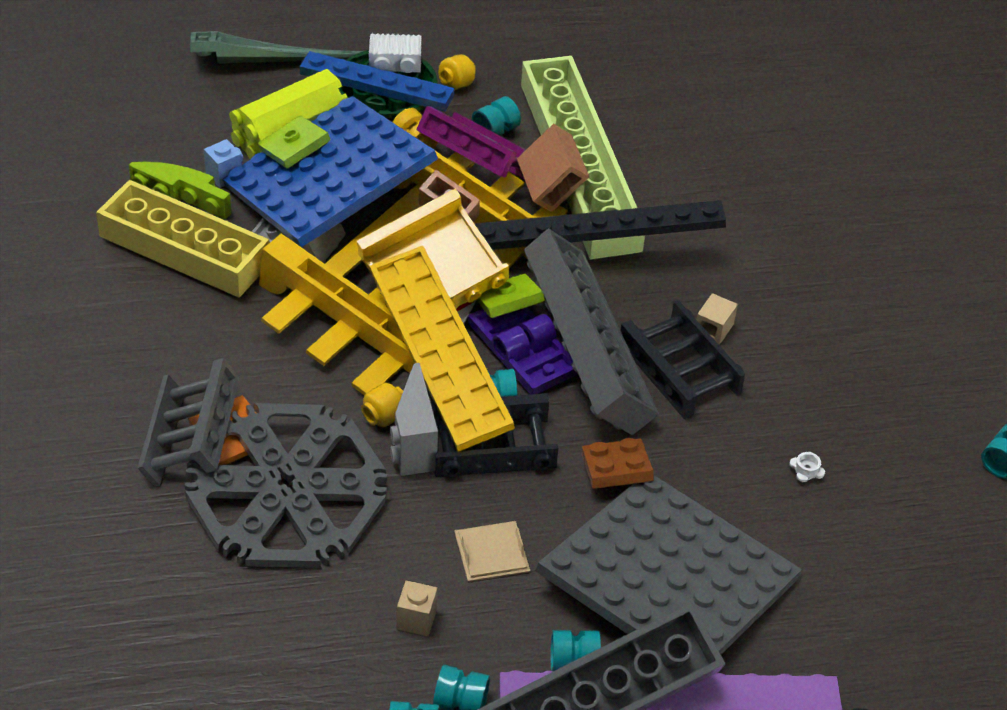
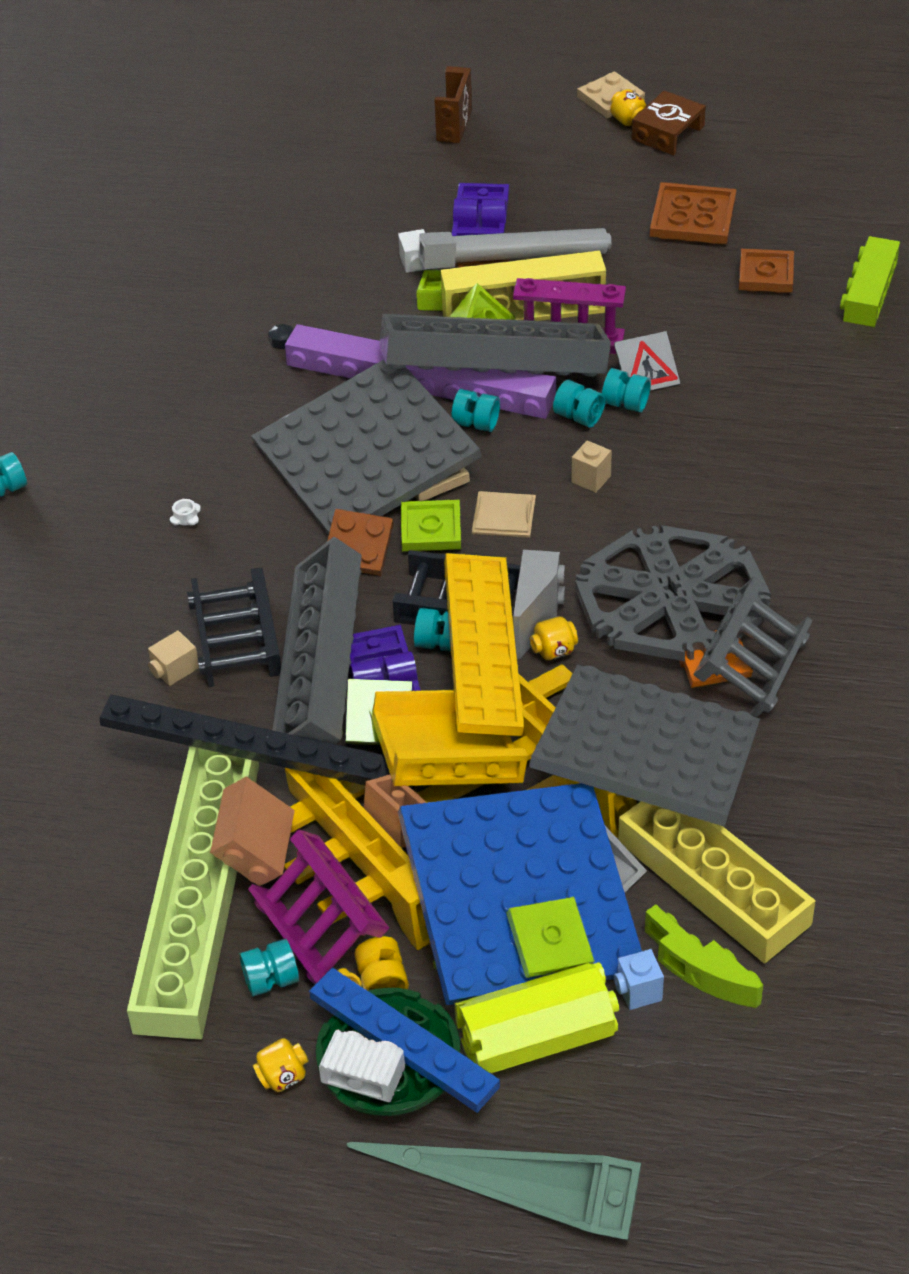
camera: 155 degrees left, 0 degrees up
none -> lime plate [401,500,461,551]
none -> dark grey plate [529,664,760,827]

